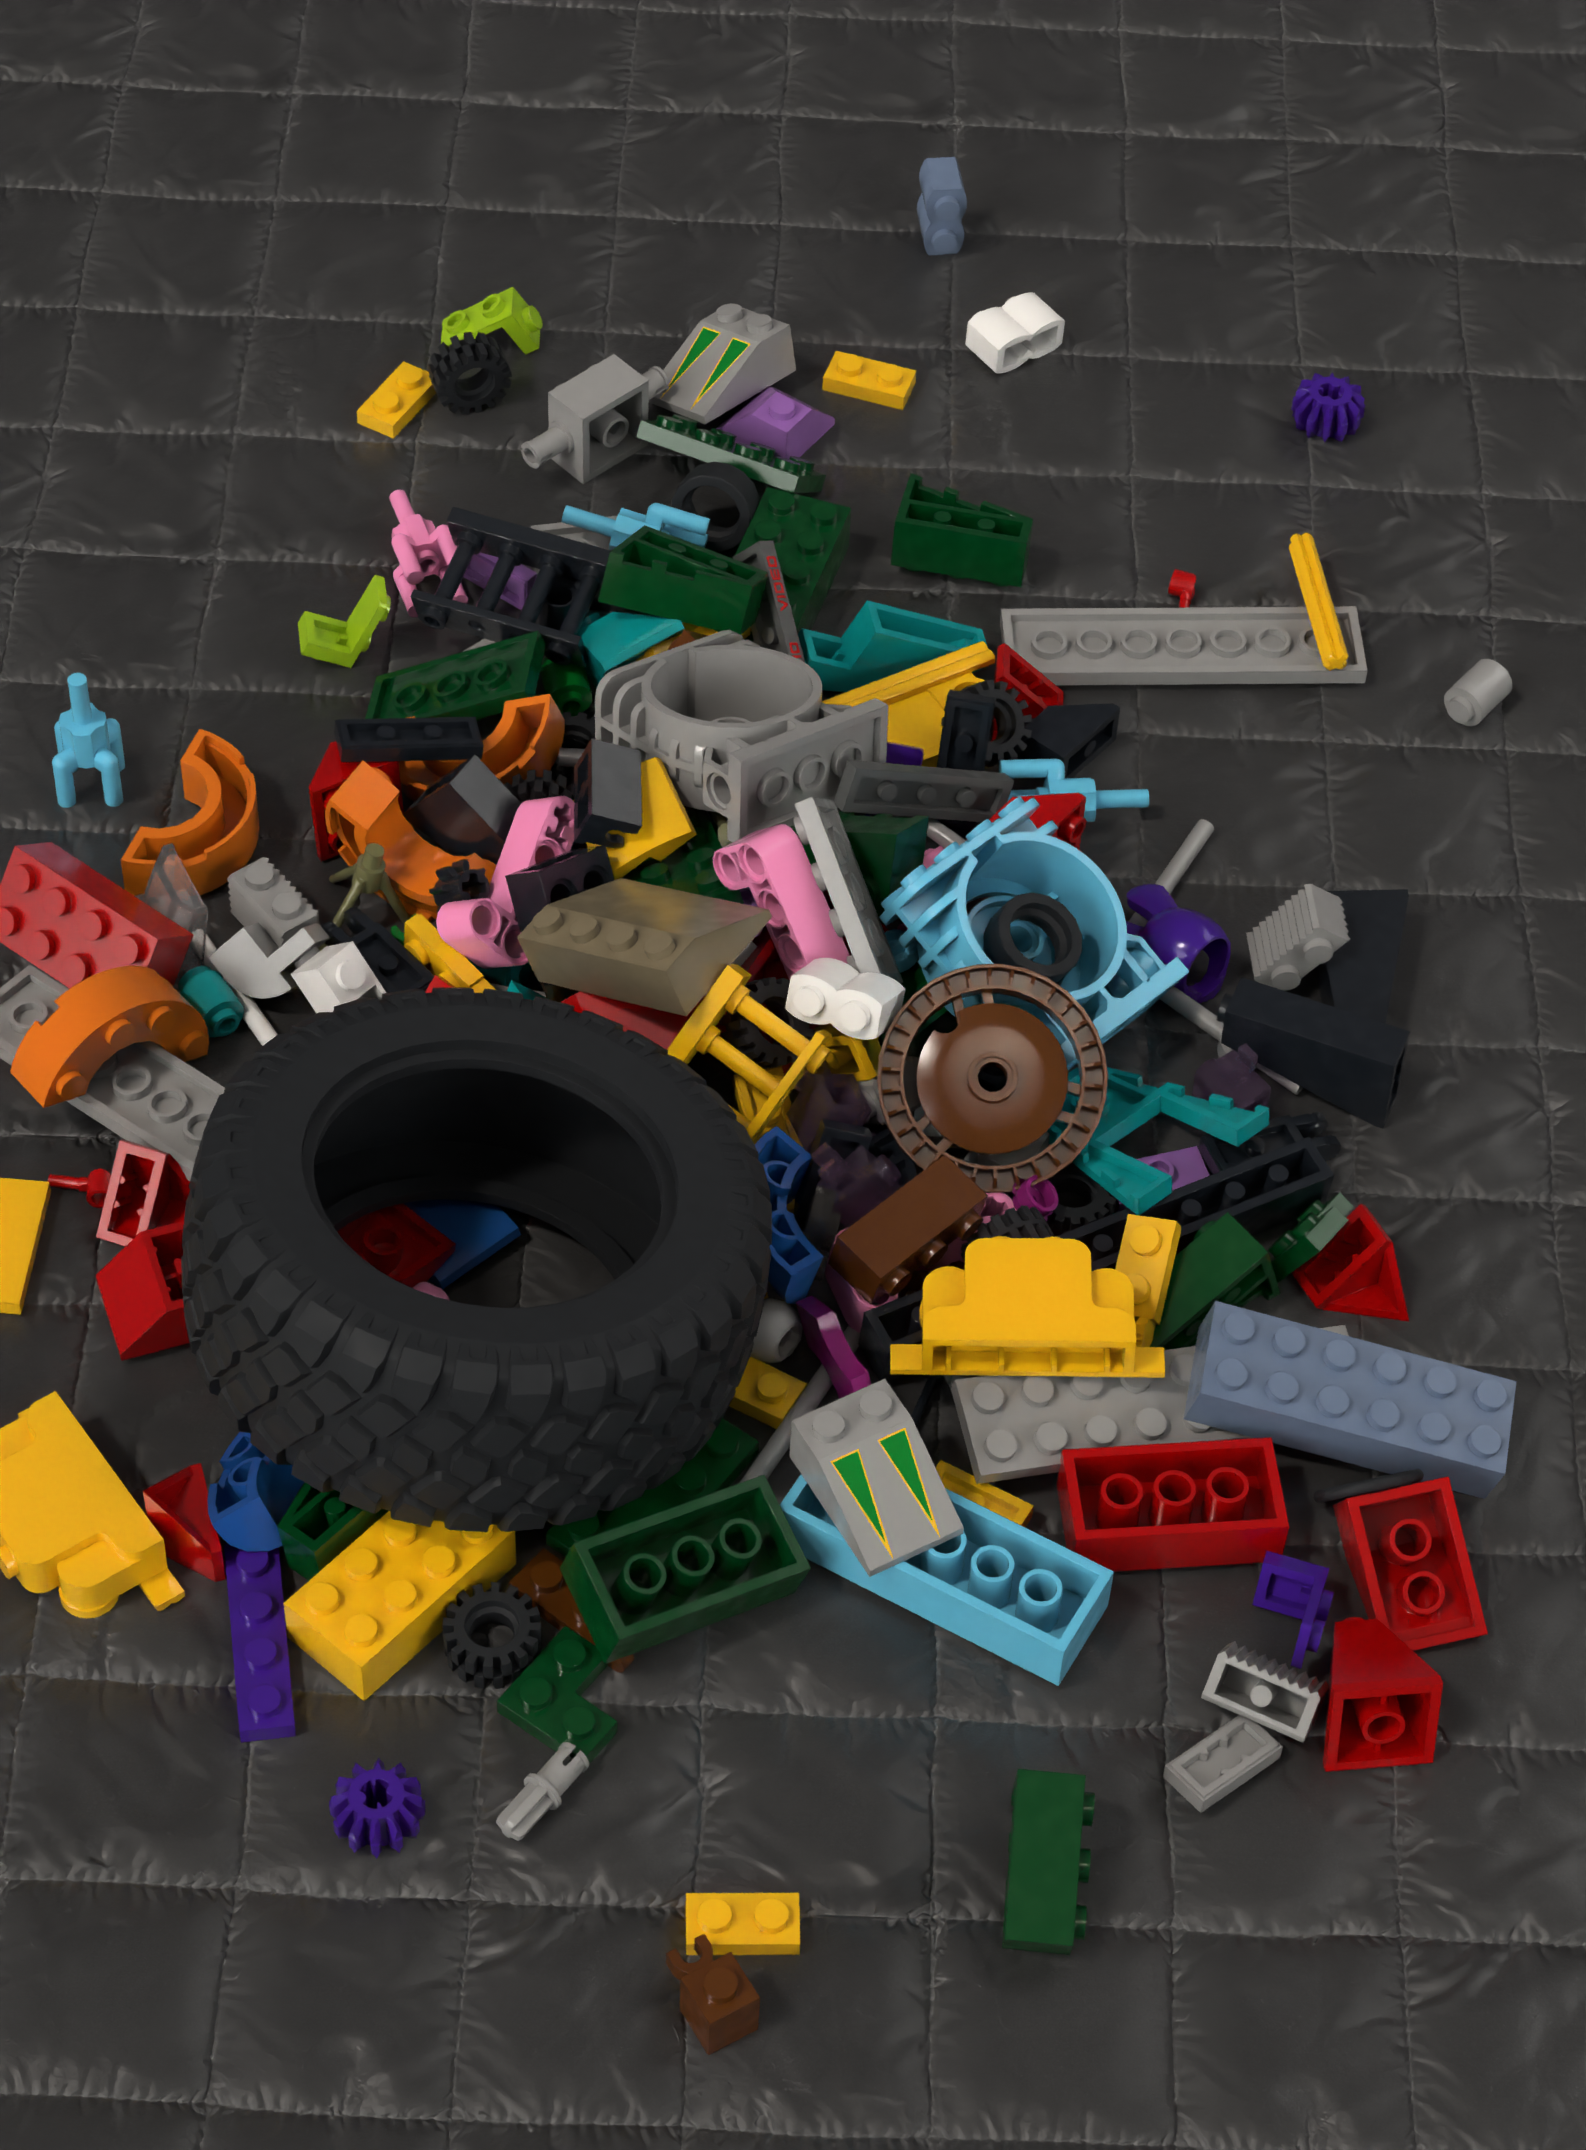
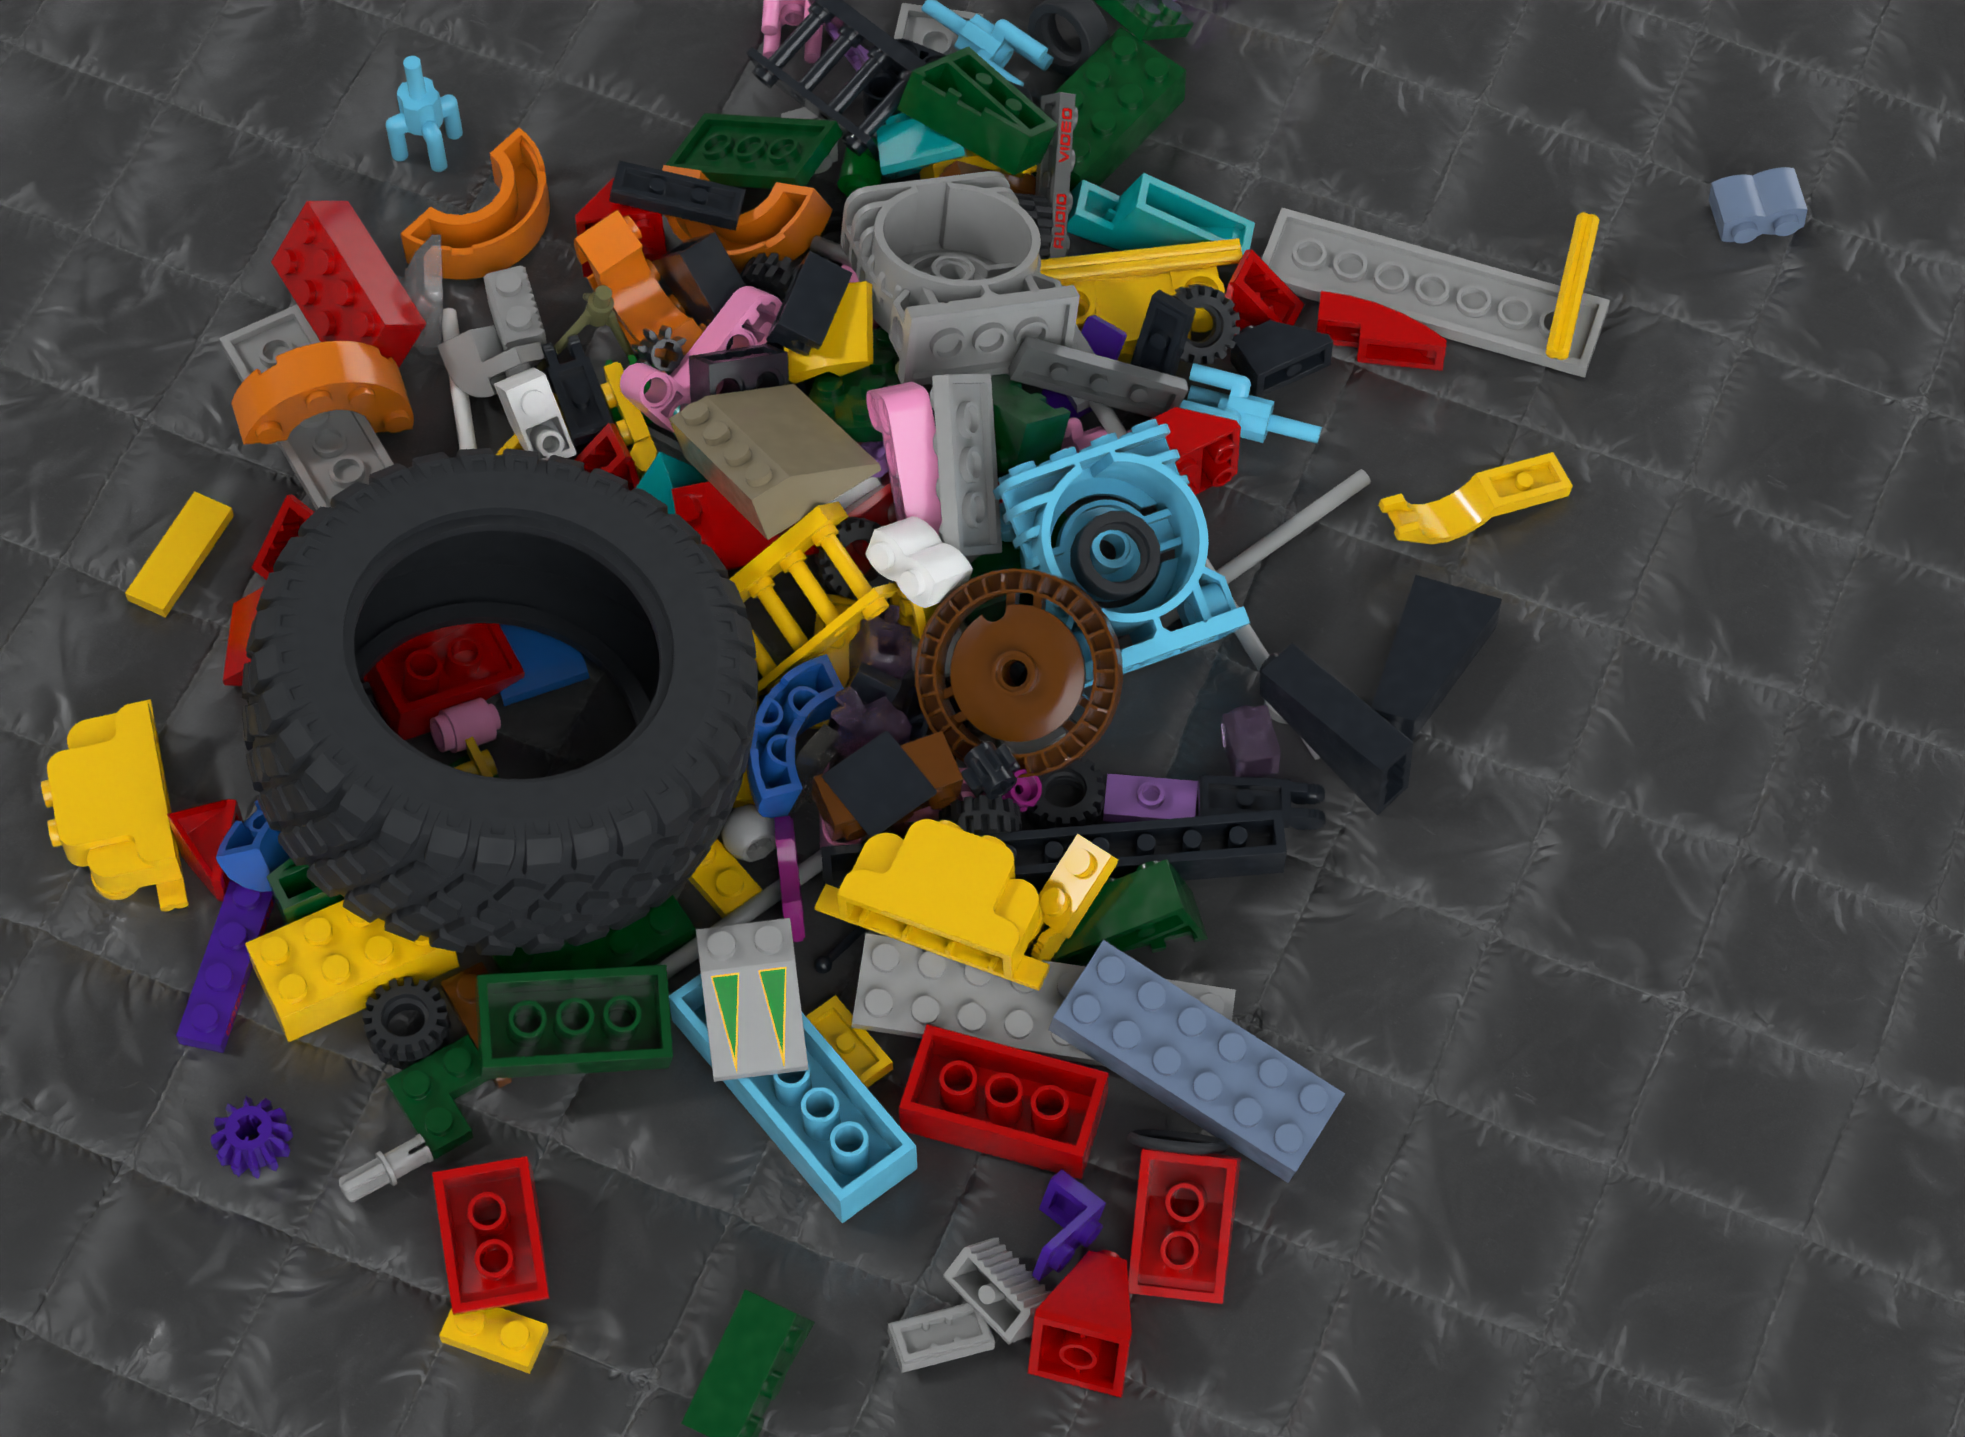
camera: 25 degrees right, 10 degrees up
red hand [47,1168,111,1208] -> none
teal brick [178,966,244,1037] -> none
lime bracket [298,575,391,668] -> none
reddish brown brick [666,1934,760,2055] -> none
dark green wedge [891,473,1033,587] -> none
teal wing [1047,1067,1269,1215] -> none
dark purple piece [1126,884,1231,1003] -> none
red hand [1168,569,1196,608] -> none
light grey brick [1246,884,1350,991] -> none
dark green plate [1268,1192,1354,1283] -> none
dark purple gear [1291,372,1366,443] -> none
red slope [1292,1204,1409,1322] -> none
light grey brick [1444,659,1512,726] -> none
none -> red slope [432,1156,550,1315]
none -> black sticker [822,731,937,837]
none -> black gear [961,741,1020,799]
none -> red slope [1317,291,1447,371]
none -> yellow piece [1378,452,1573,544]
none -> sand blue brick [1708,167,1808,243]

